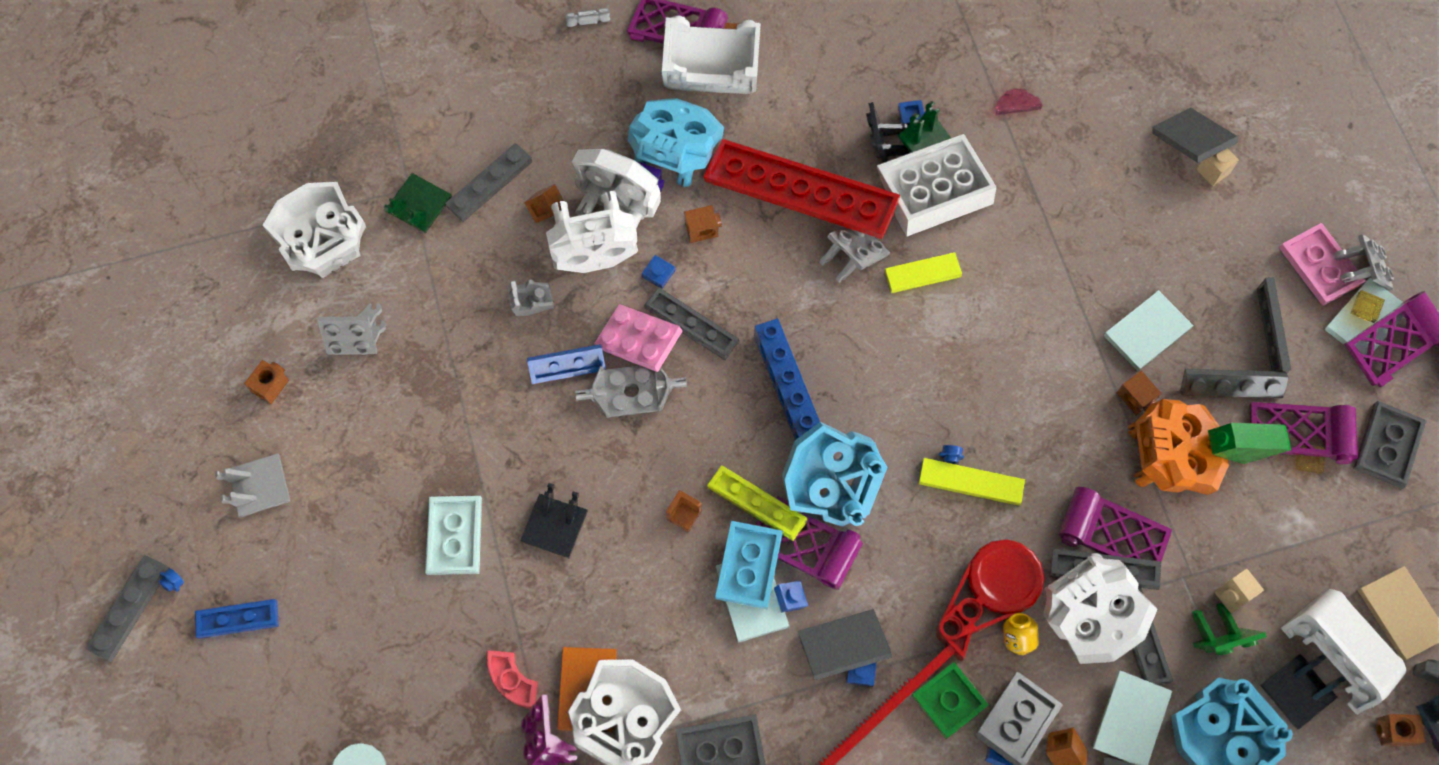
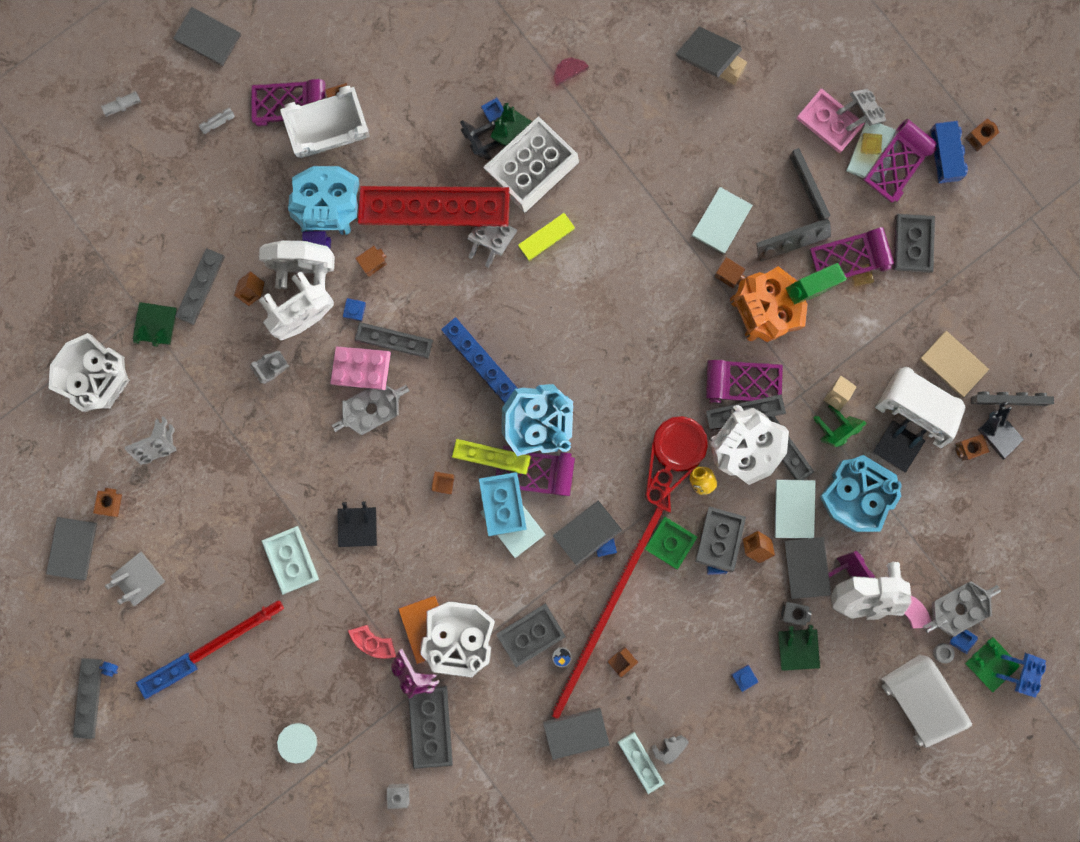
camera: 20 degrees left, 15 degrees up
plate [527,344,606,384] -> none
plate [774,581,808,613] -> none
neon yellow tile [918,458,1025,506] -> none
blue plate [939,445,964,464] -> none
none -> dark grey tile [46,517,97,580]
none -> red axle [189,600,284,663]

